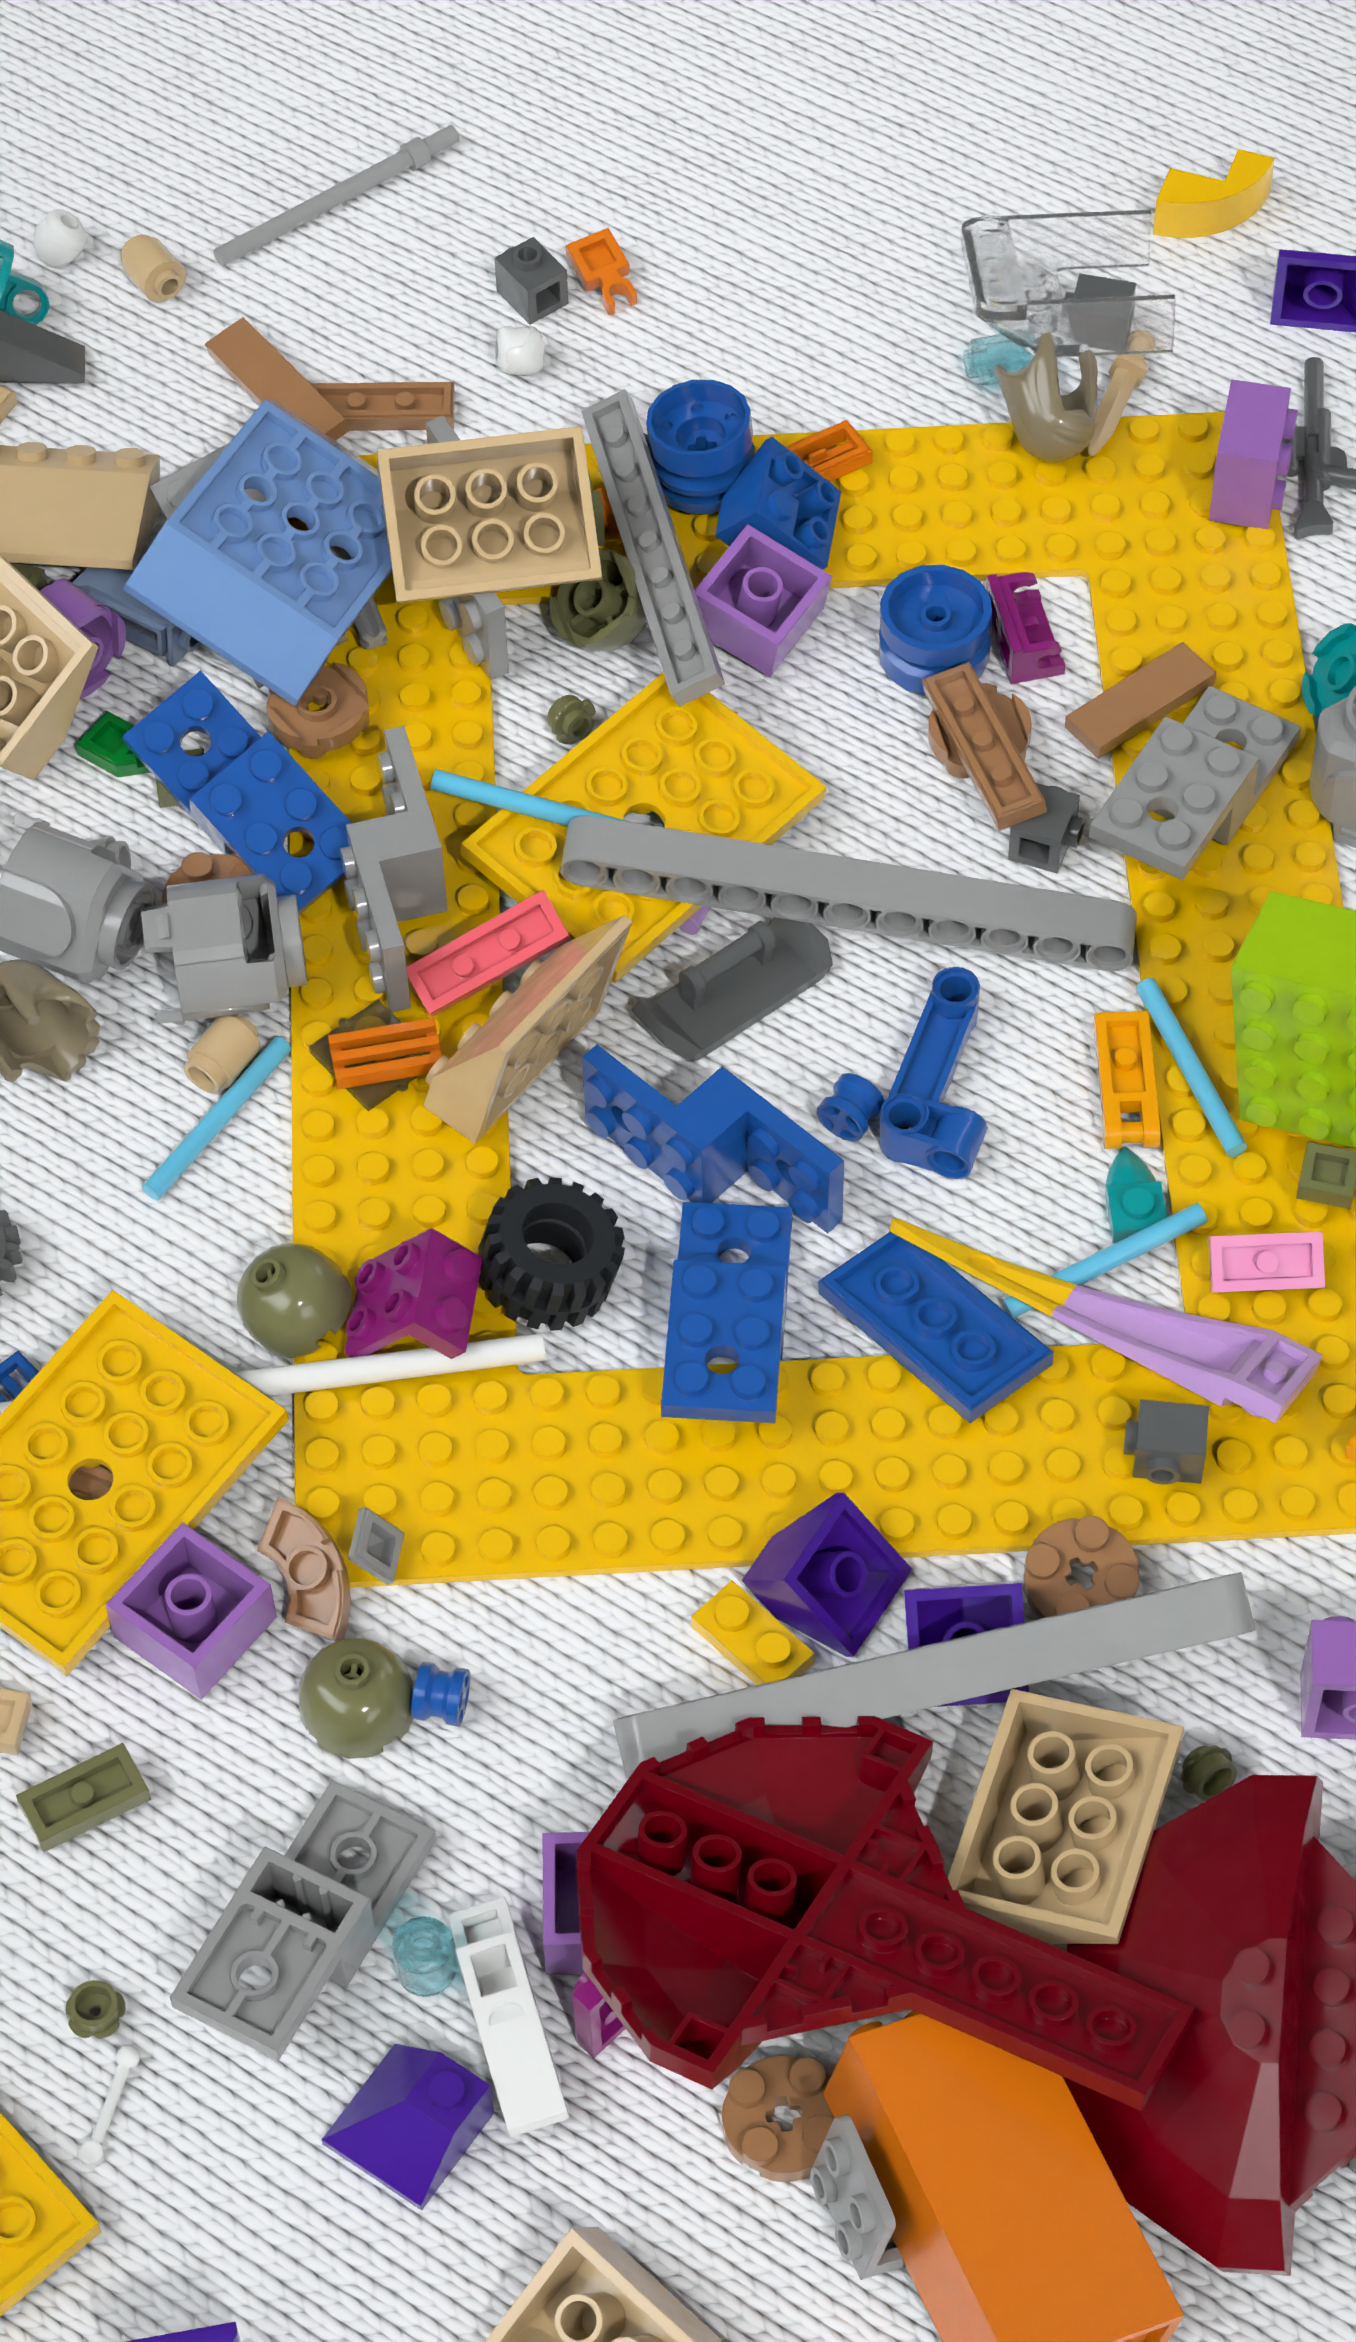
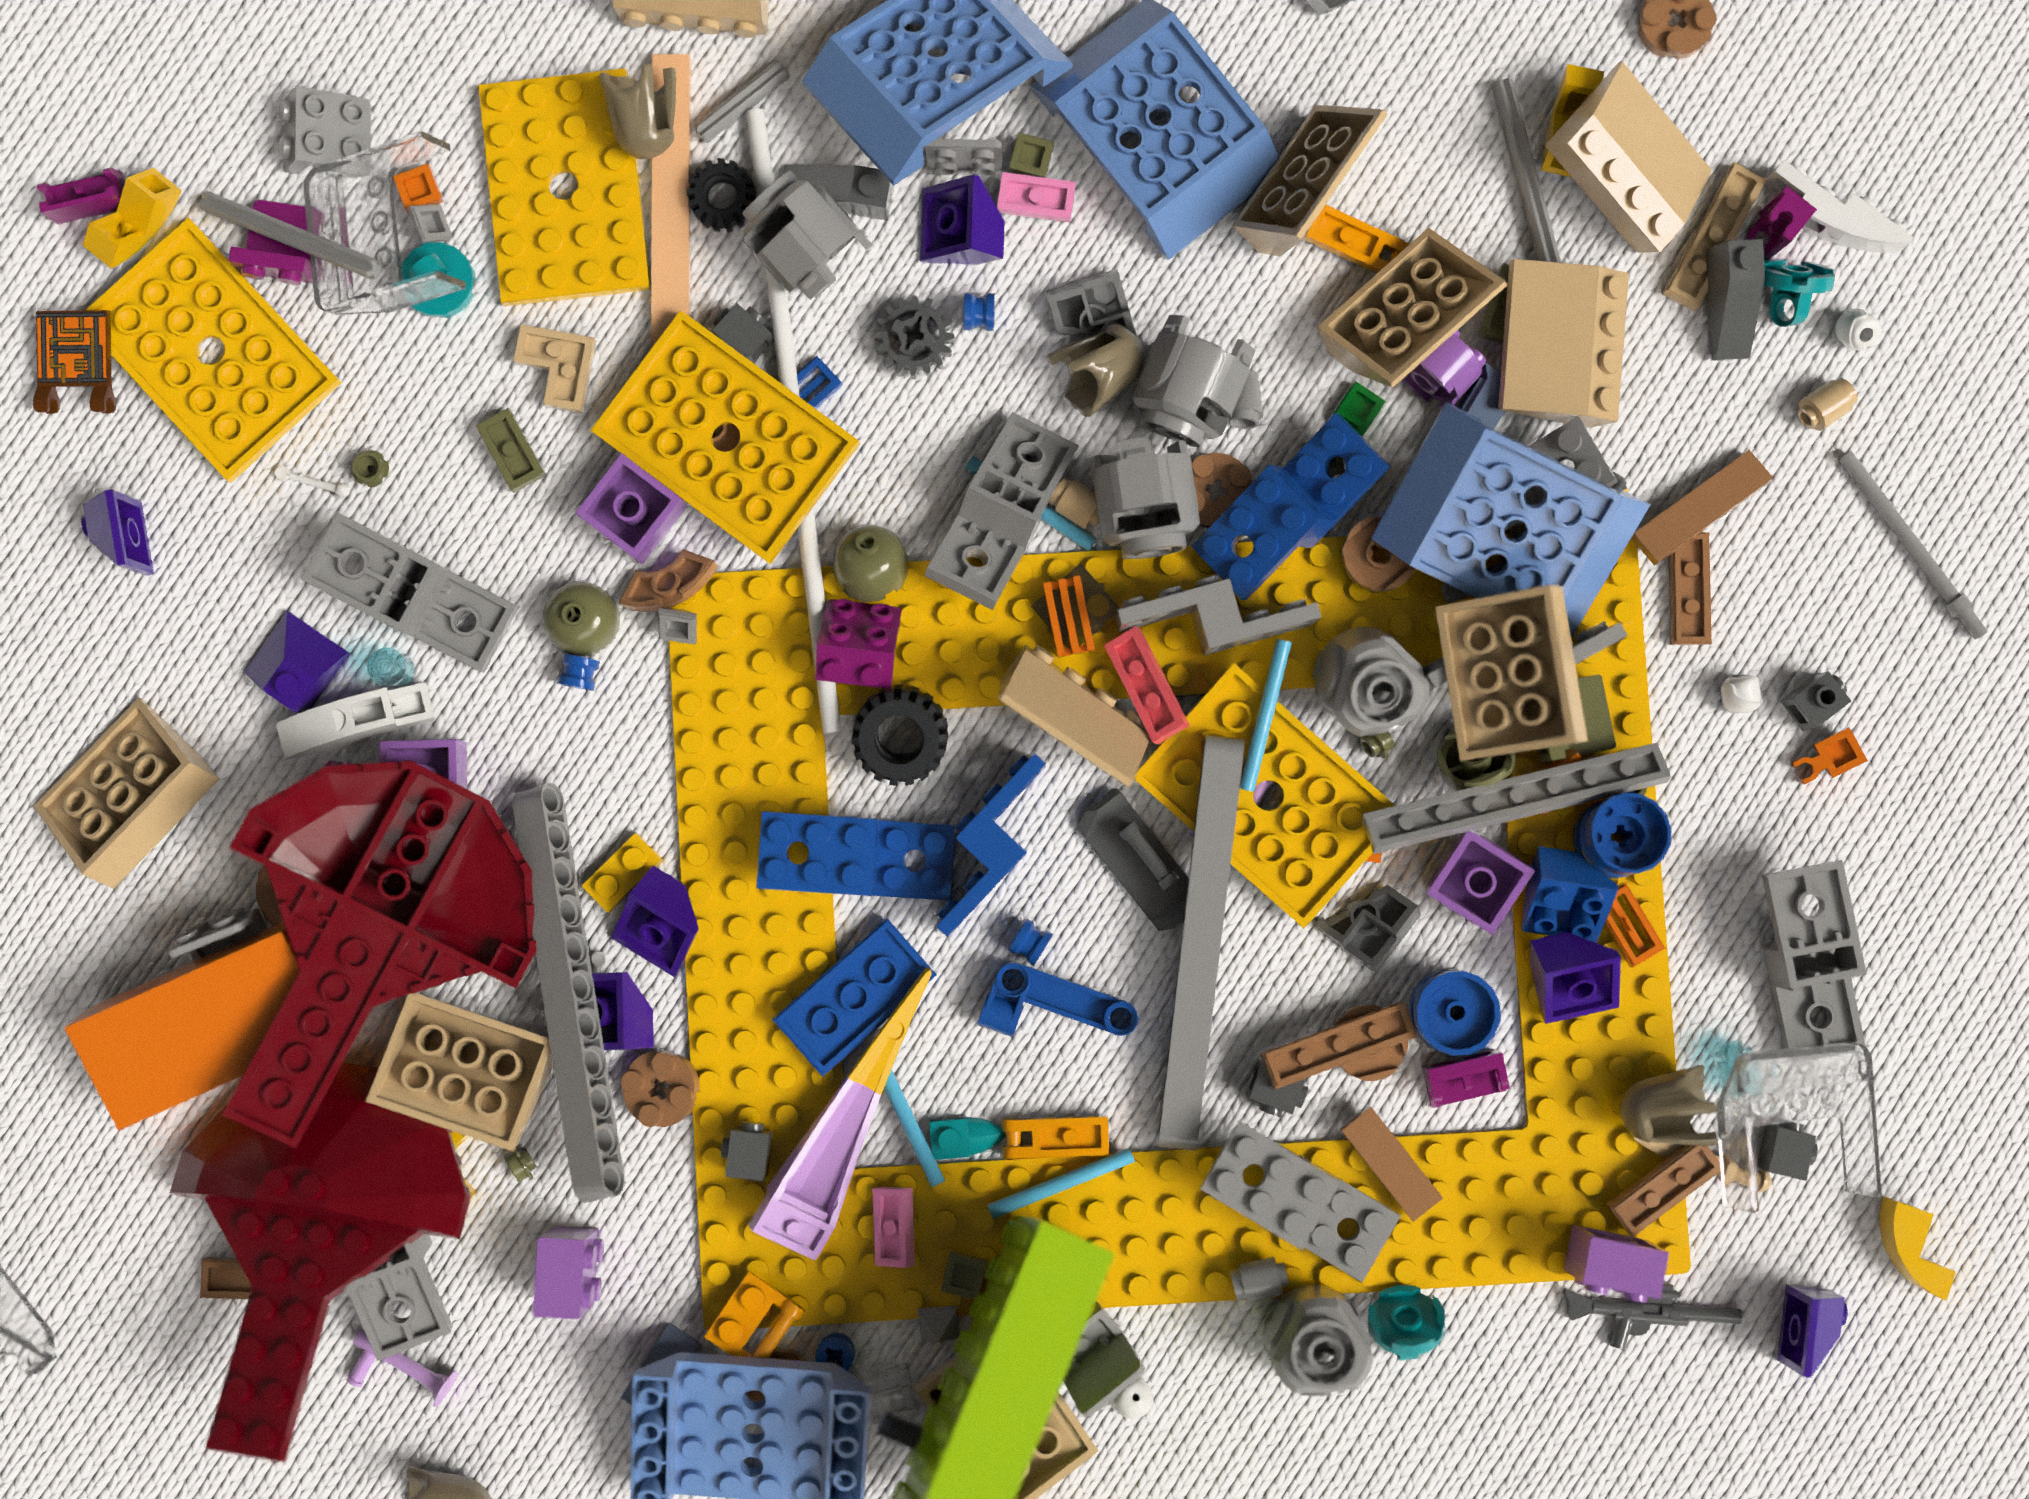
camera: 90 degrees right, 30 degrees up
none -> light grey bracket [924,412,1079,610]
none -> light grey brick [1230,1256,1289,1303]
none -> light grey piece [1312,627,1429,737]
none -> dark grey slope [1314,885,1421,974]
none -> dark purple slope [1530,932,1621,1024]
none -> medium nougat tile [1606,1145,1724,1237]
none -> light grey bracket [1762,860,1867,1062]

